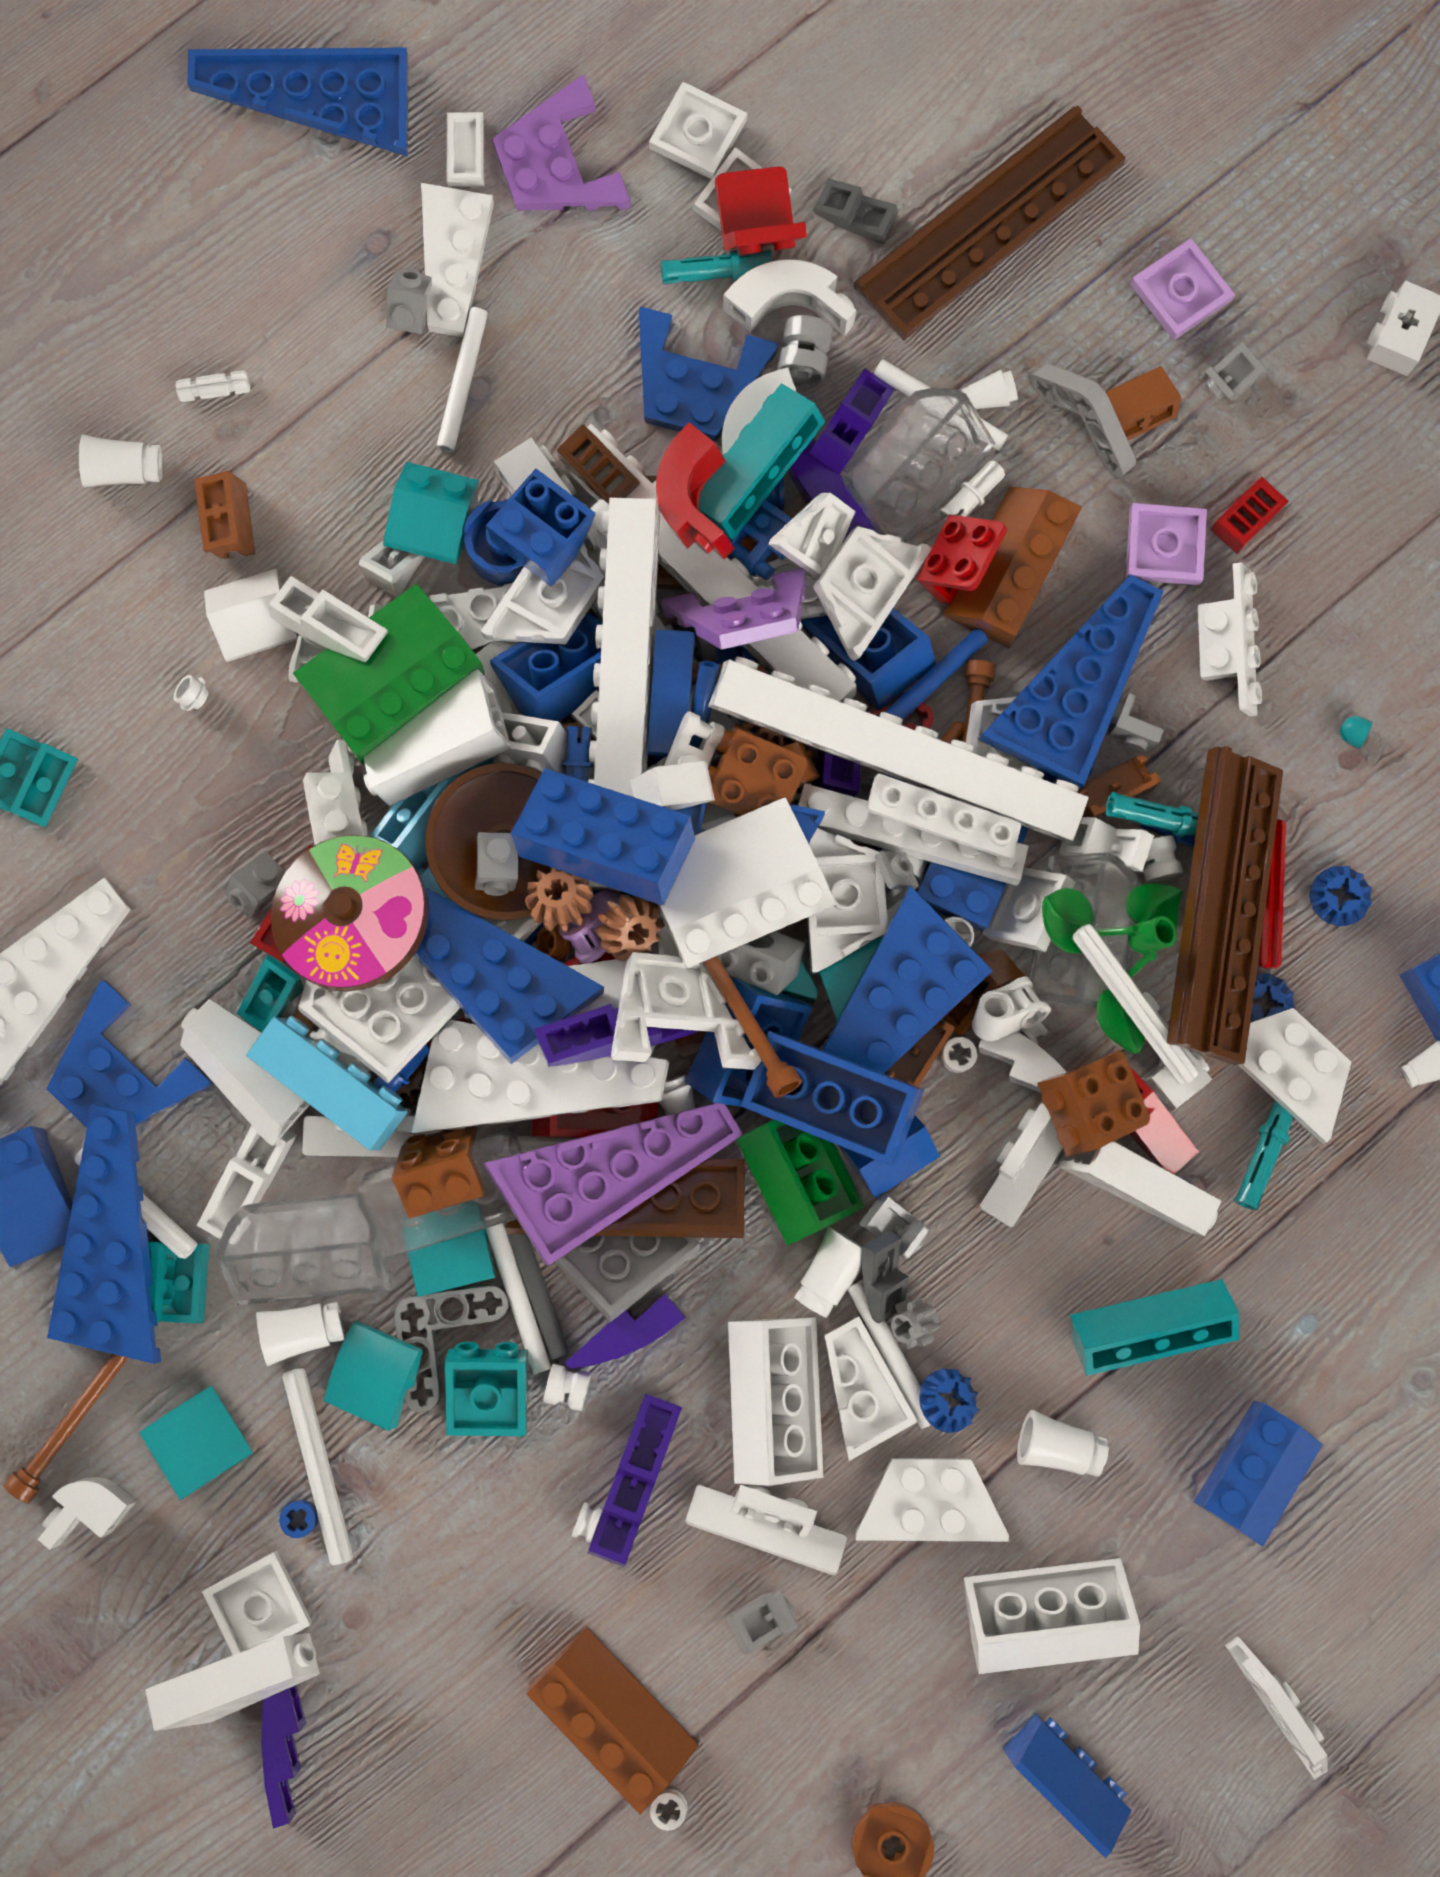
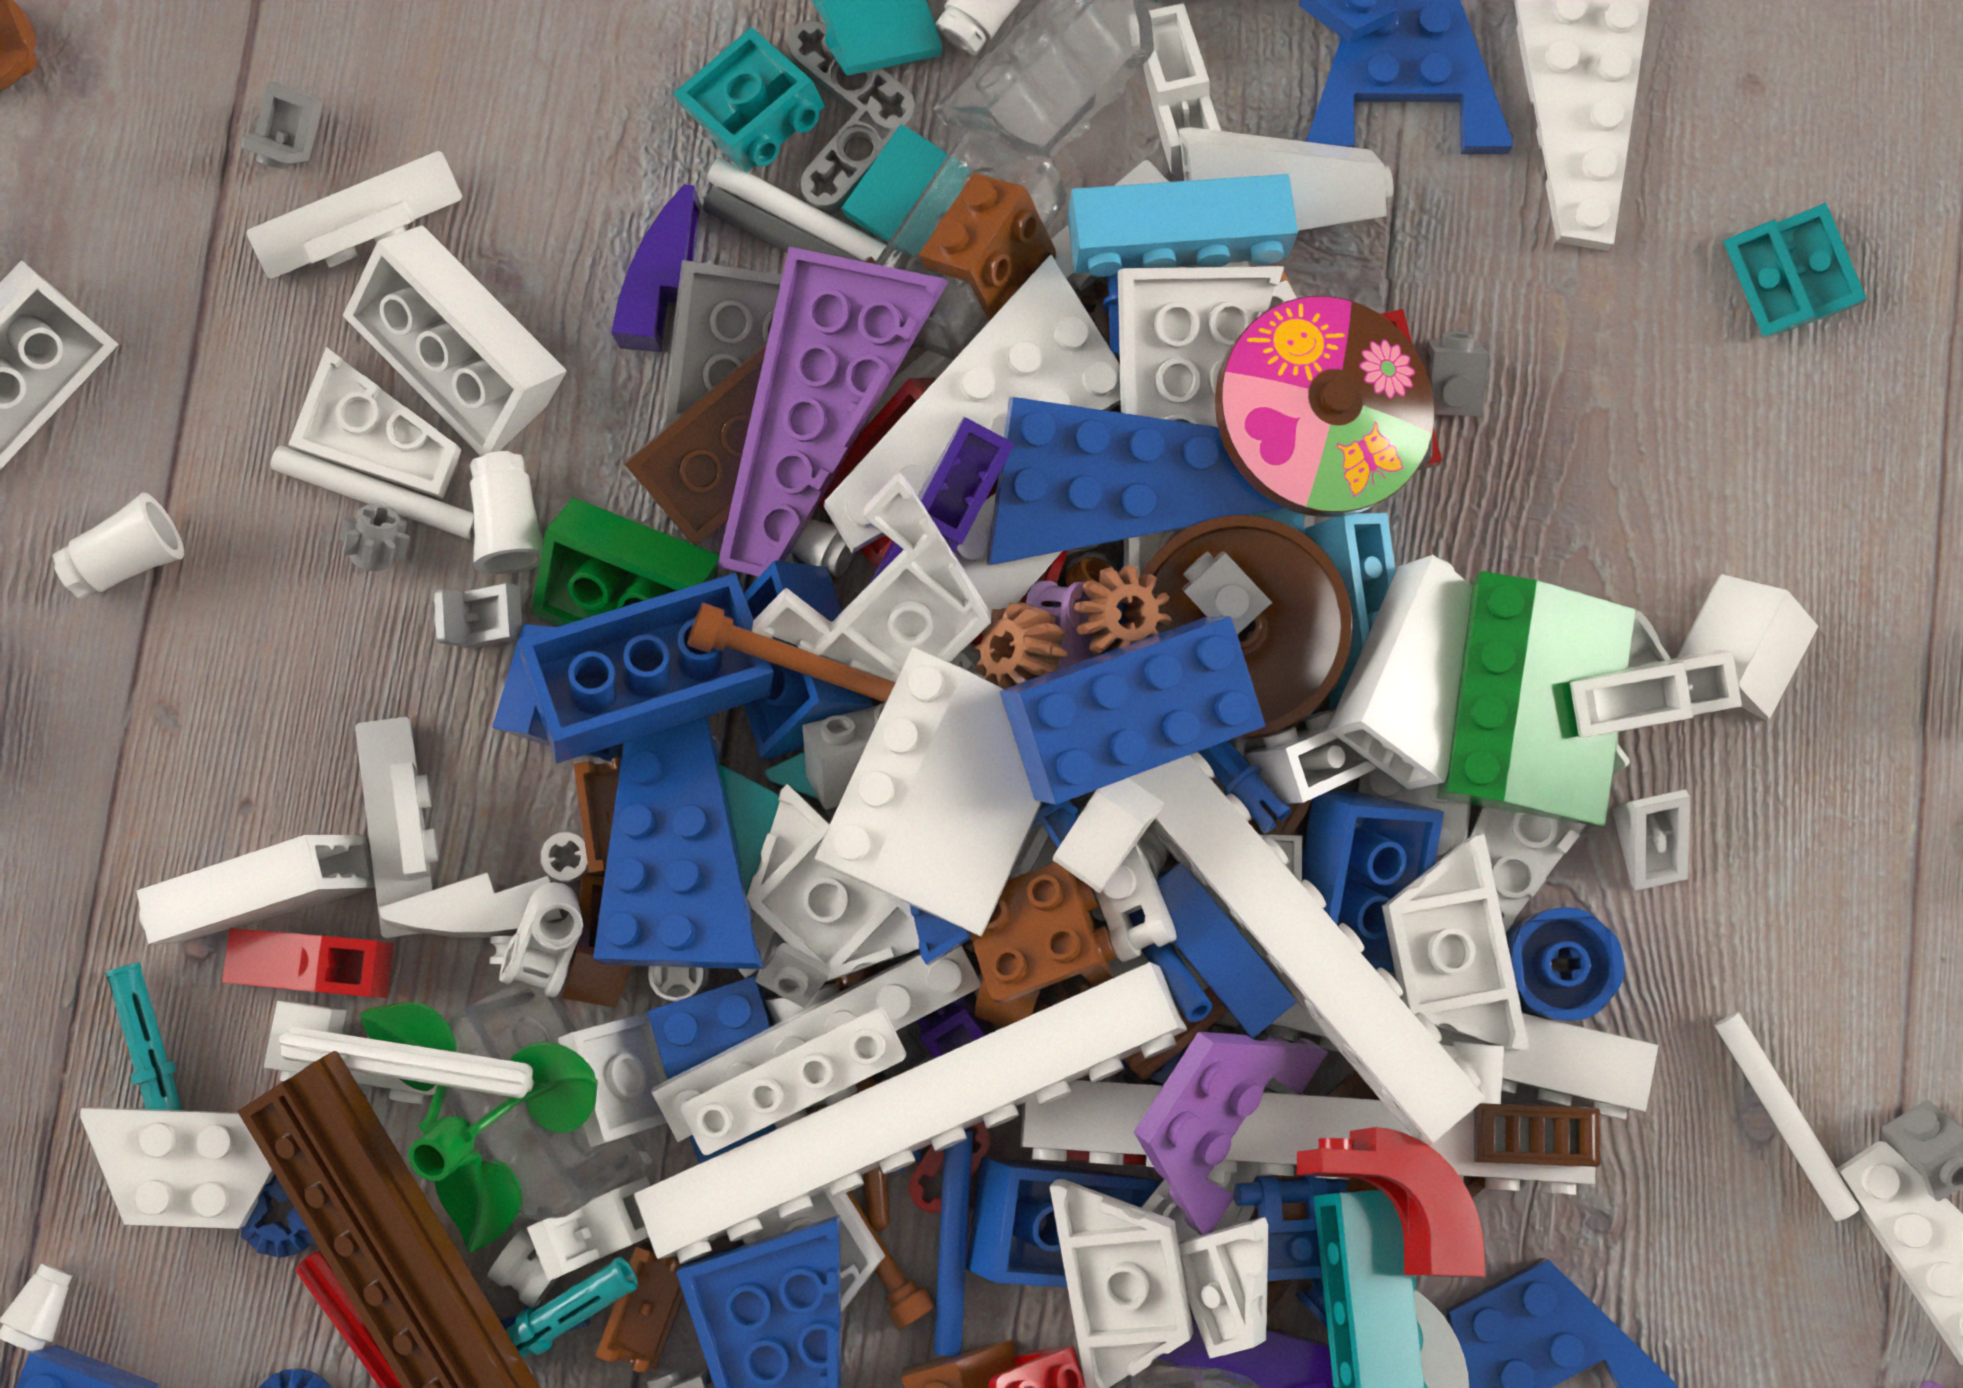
camera: 145 degrees right, 0 degrees up
white plate [173,675,208,711] -> none
dark orange hinge [194,471,255,559] -> none
teal slope [237,955,304,1032] -> none
white bracket [303,740,367,845] -> none
teal slope [383,461,479,564] -> none
blue slope [486,468,596,587] -> none
white wheel [543,1364,591,1412] -> none
white bush [571,1502,603,1544] -> none
dark purple slope [587,1394,682,1567] -> none
white wing [855,1458,1009,1542] -> none
dark grey slope [862,1230,909,1324] -> none
blue gear [919,1368,980,1433] -> none
dark orange bracket [1037,1051,1150,1156] -> none
teal brick [1070,1279,1240,1376] -> none

